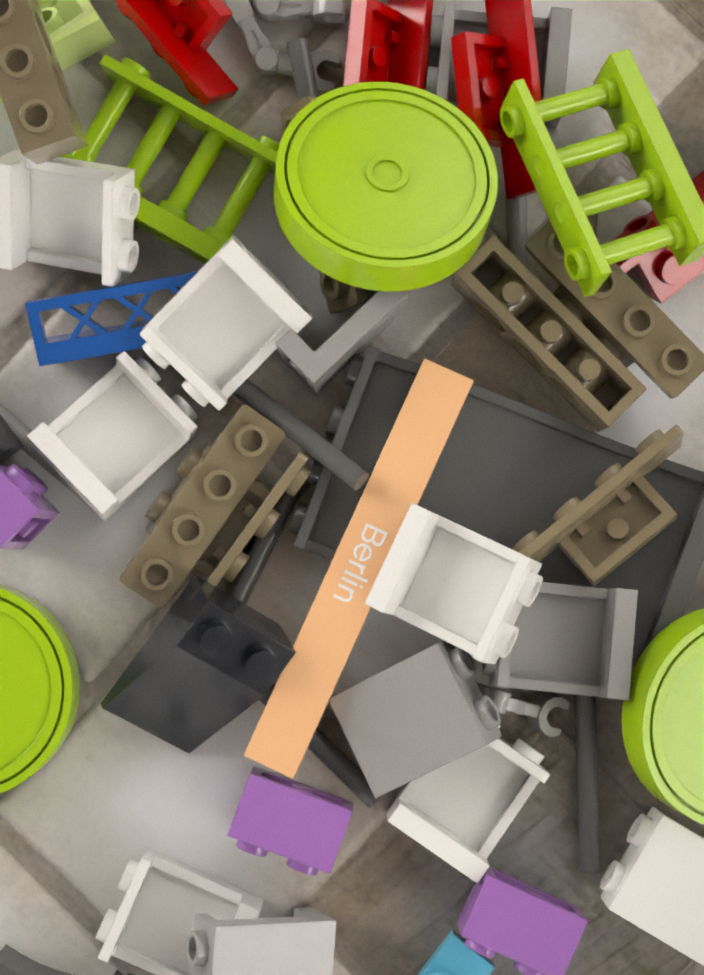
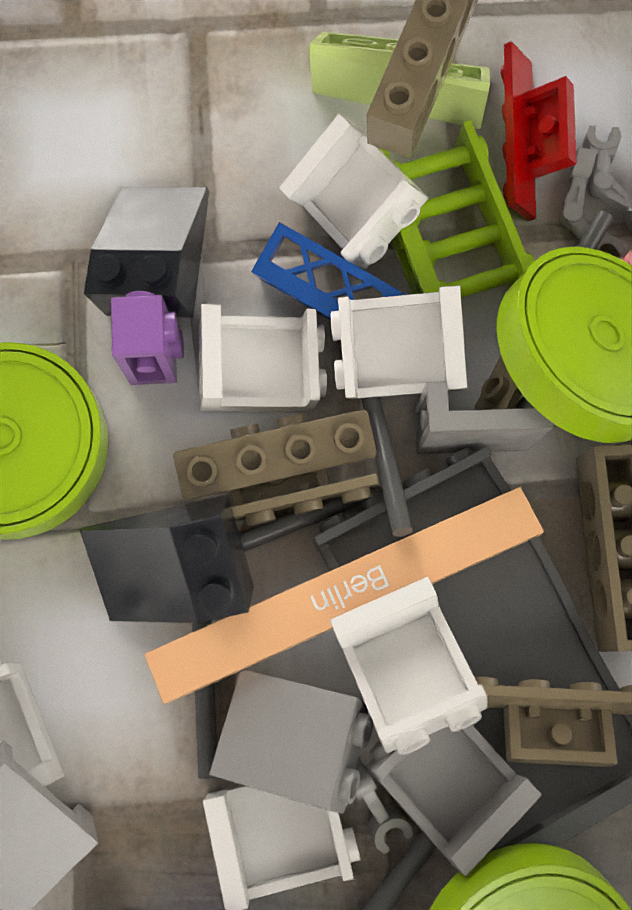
camera: 40 degrees right, 10 degrees down
medium lavender brick [227,766,353,876] -> none

